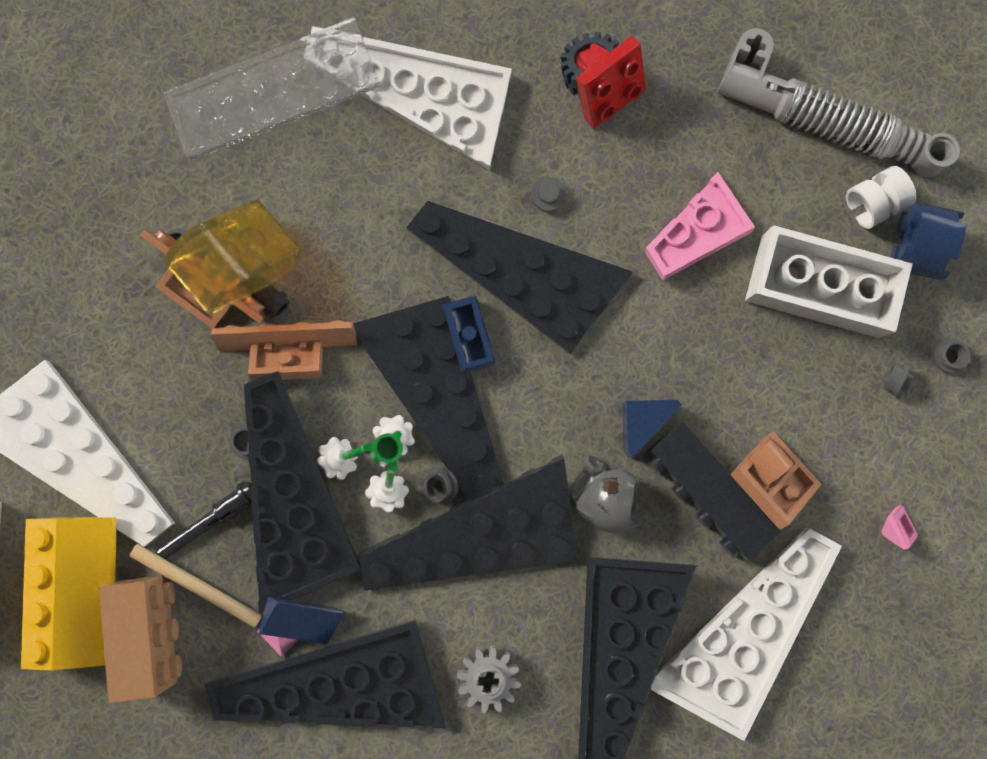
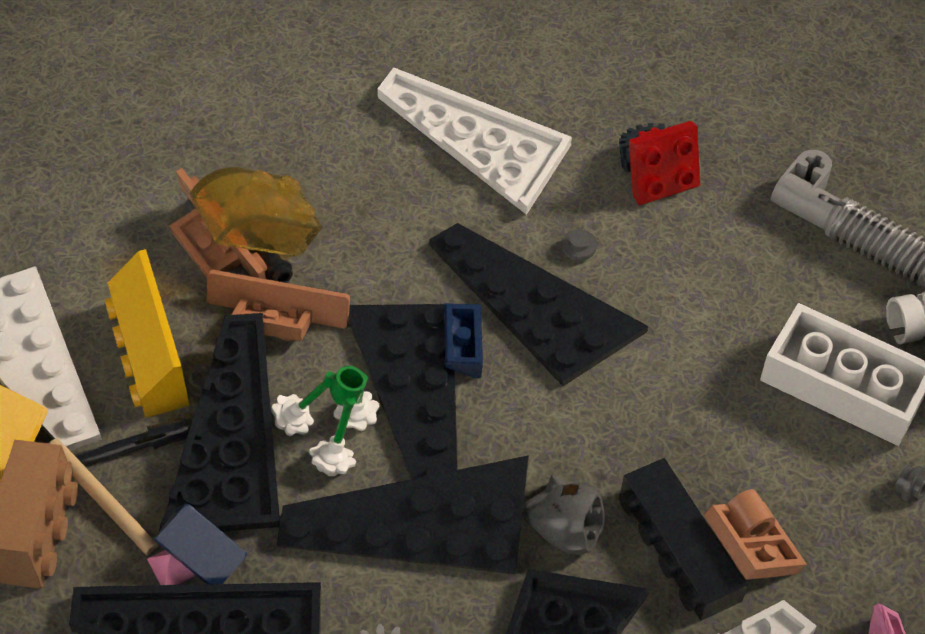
camera: 15 degrees right, 30 degrees down
clear plate [163,17,381,160] -> none
dark grey plate [423,468,458,504] -> none
dark blue slope [622,400,682,457] -> none
bright pink wing [645,172,755,280] -> none
none -> yellow slope [104,249,190,418]

